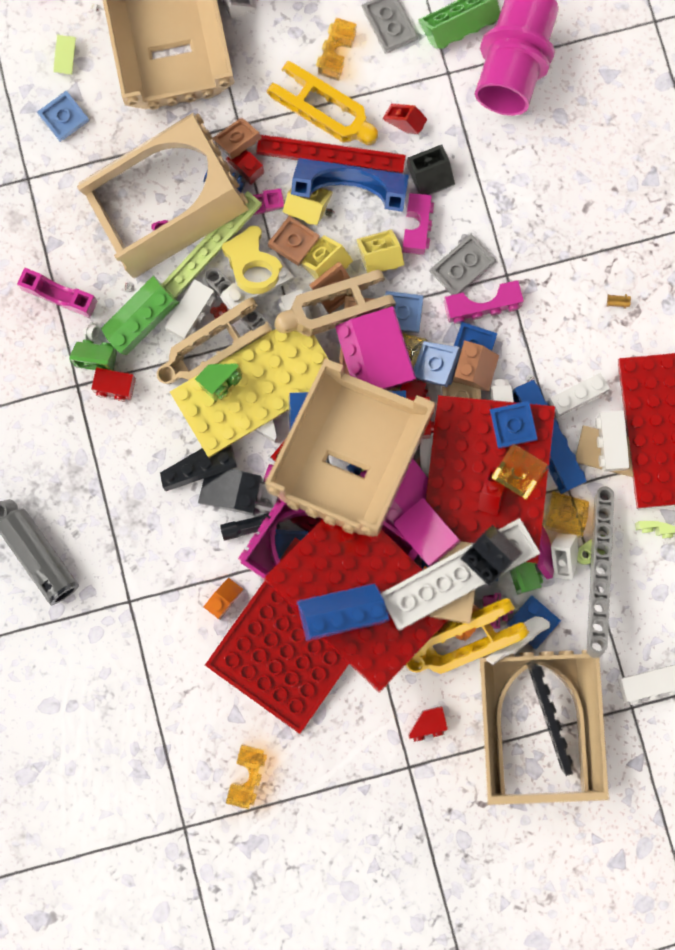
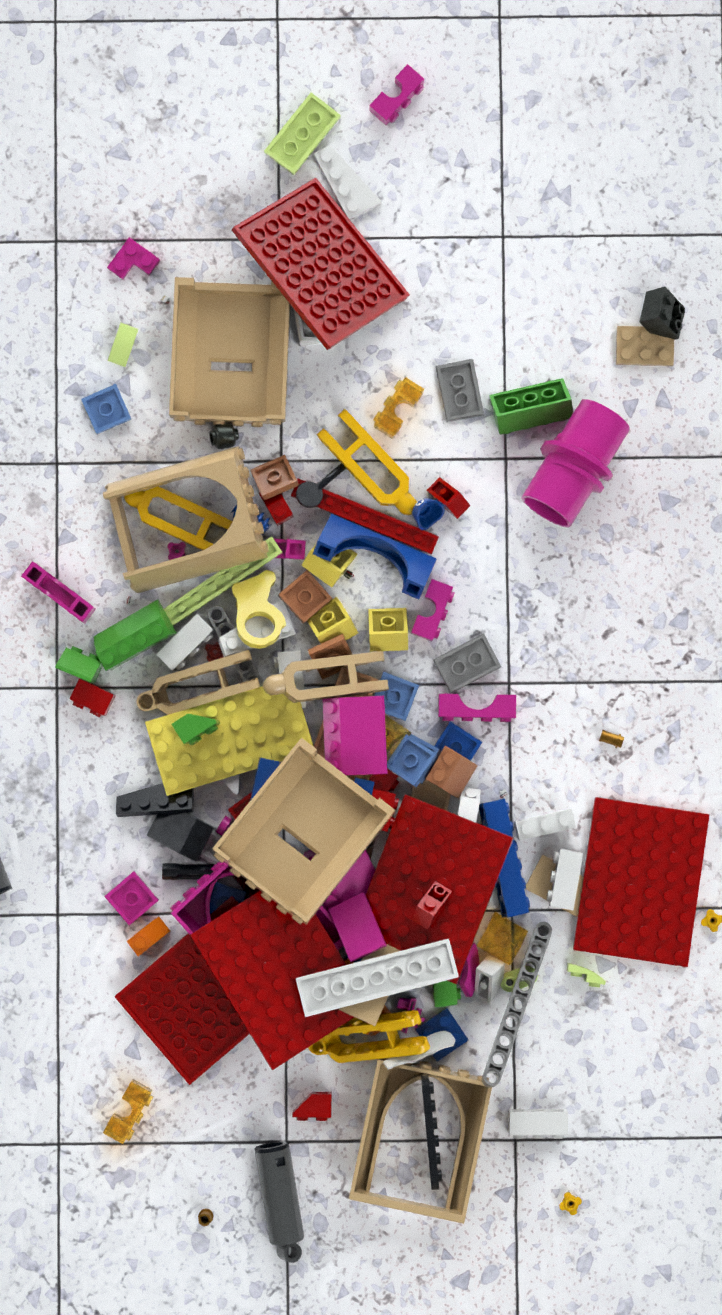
camera: 15 degrees right, 5 degrees up
white plate [83,322,100,340] -> none
blue slope [297,584,389,641] -> none
pearl dark grey slope [407,144,455,195] -> none
black slope [460,525,522,587] -> none
blue plate [490,401,538,449] -> none
clear yellow slope [492,444,549,499] -> none
none -> dark pink plate [104,871,159,926]
none -> yellow piece [124,486,233,551]
none -> pearl gold pin [198,1209,214,1226]
none -> pearl dark grey head [209,423,239,449]
none -> dark grey piece [254,1141,304,1263]
none -> black piece [296,463,346,508]
none -> blue helmet [412,498,445,530]

